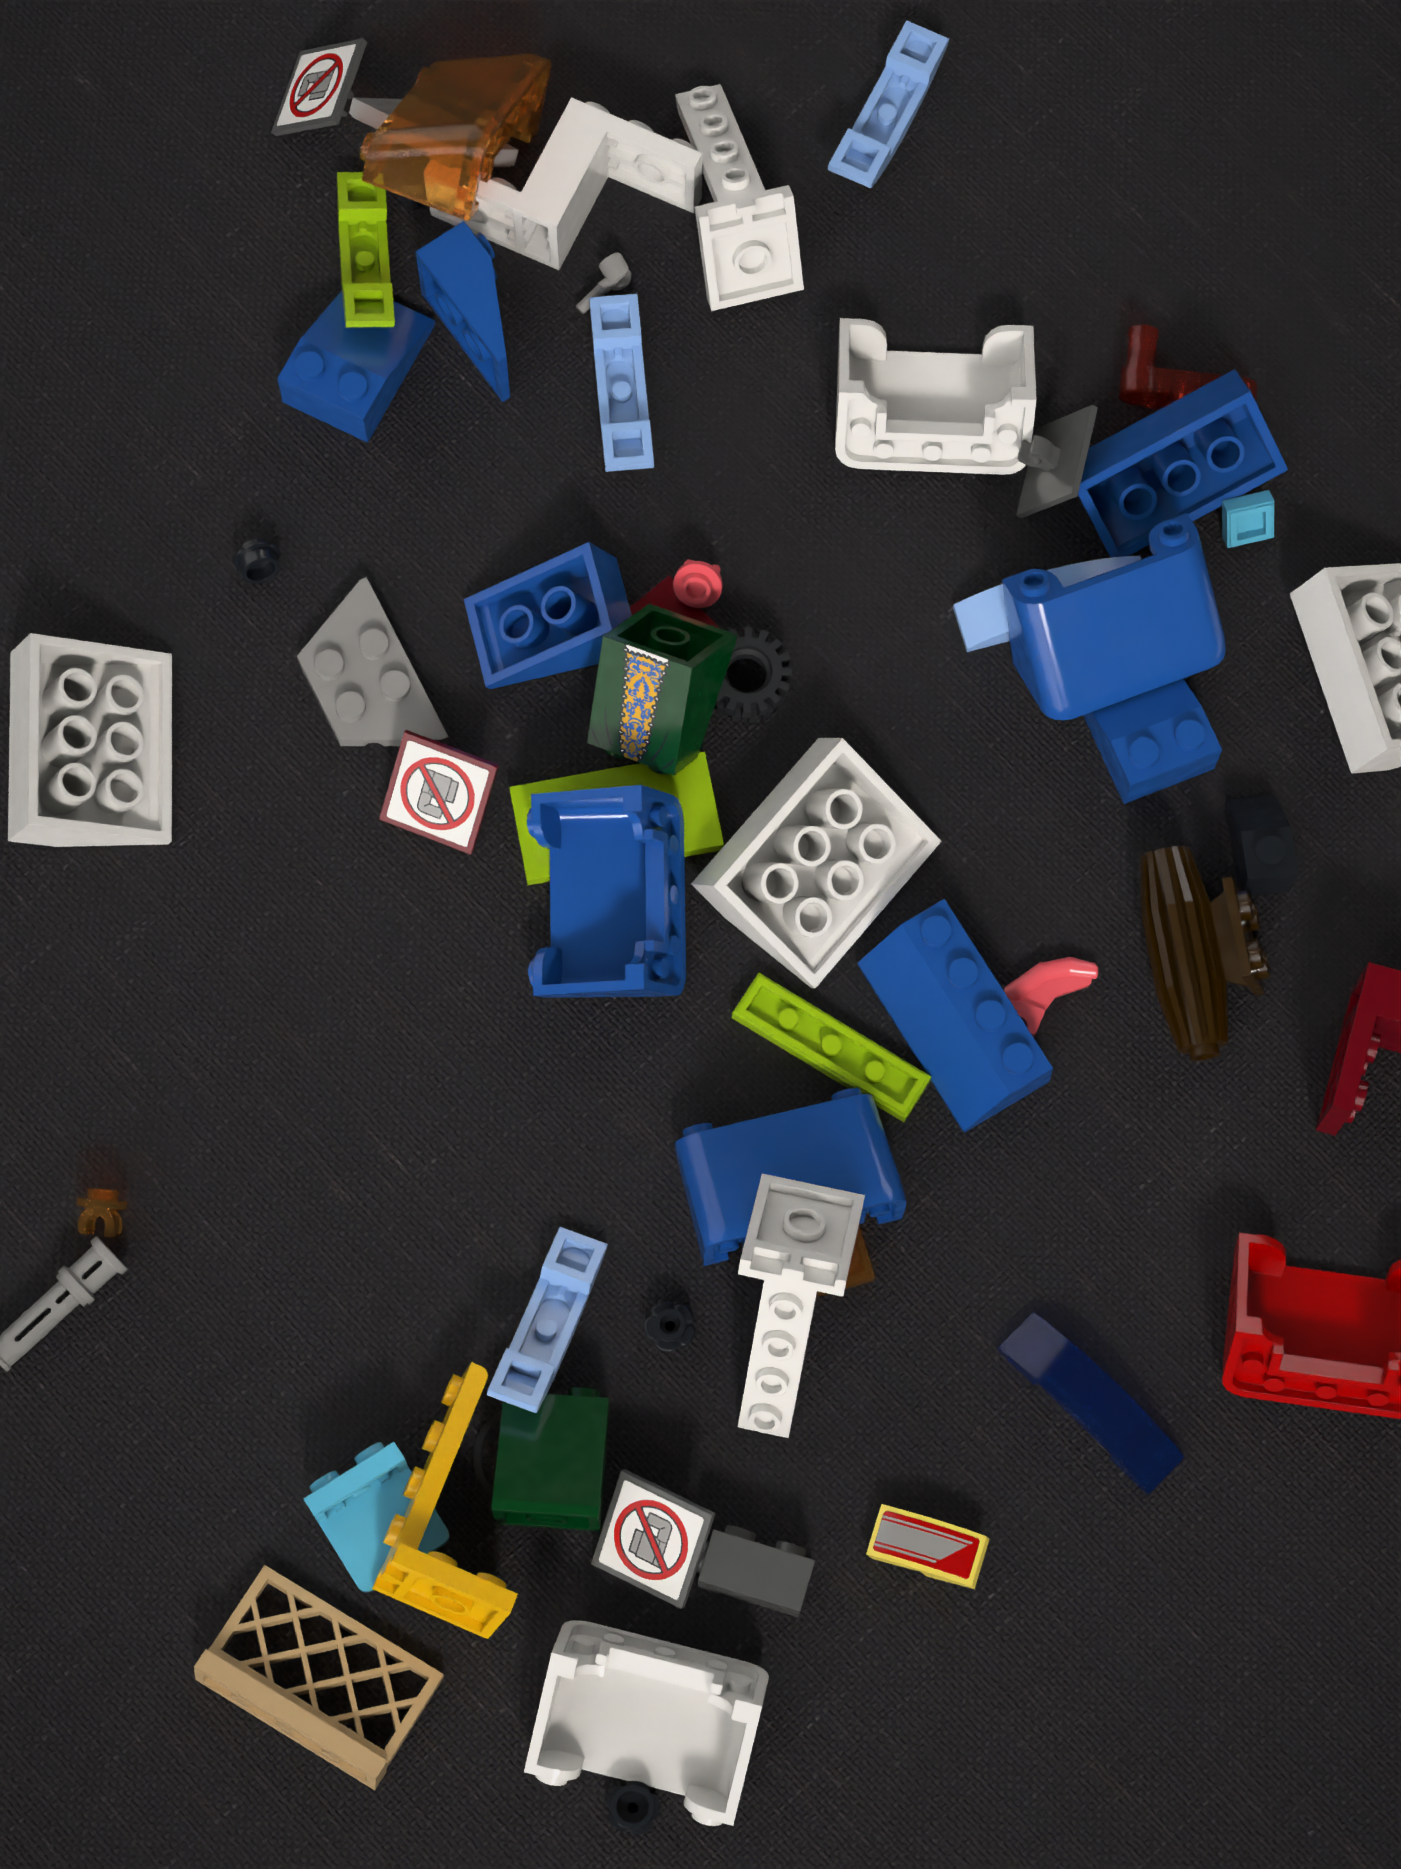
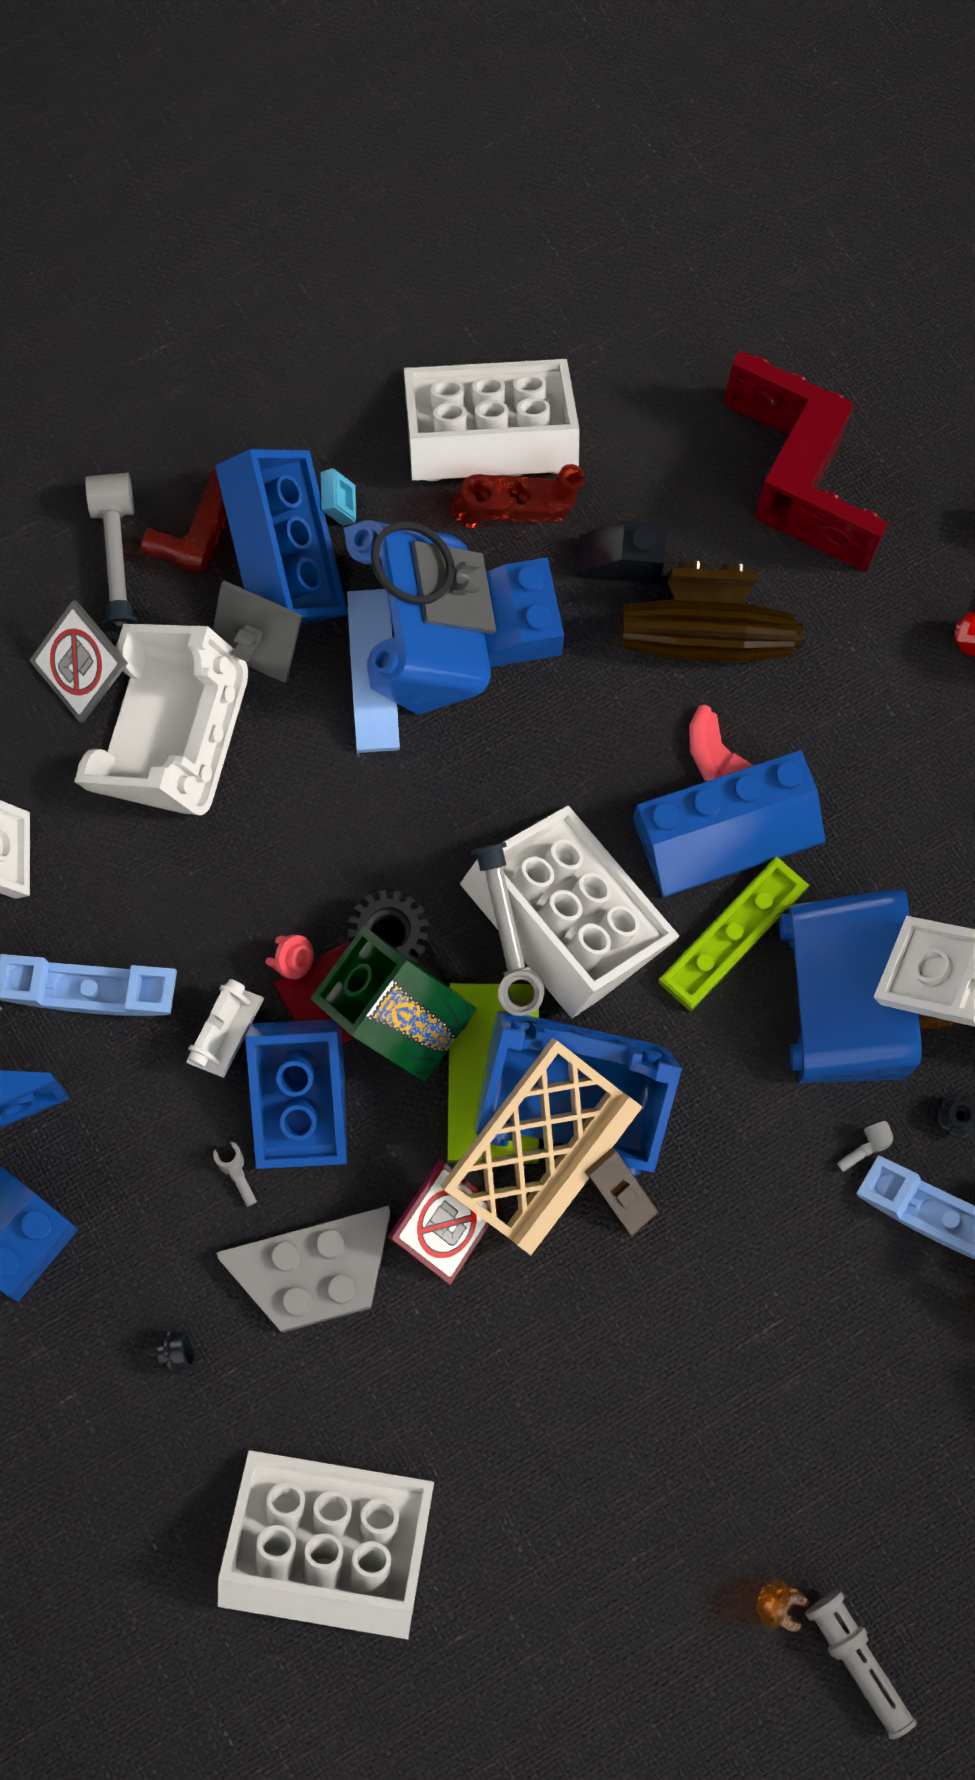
camera: 80 degrees left, 0 degrees up
none -> piece [29,600,128,723]
none -> light grey piece [86,472,137,631]
none -> white hinge [186,979,264,1078]
none -> light grey hand [213,1142,257,1207]
none -> black piece [371,522,455,605]
none -> dark grey piece [411,540,496,634]
none -> tan fence [440,1038,642,1255]
none -> clear red beam [451,464,585,528]
none -> light grey piece [471,842,545,1016]
none -> piece [585,1148,658,1236]
none -> light grey hand [837,1121,893,1172]

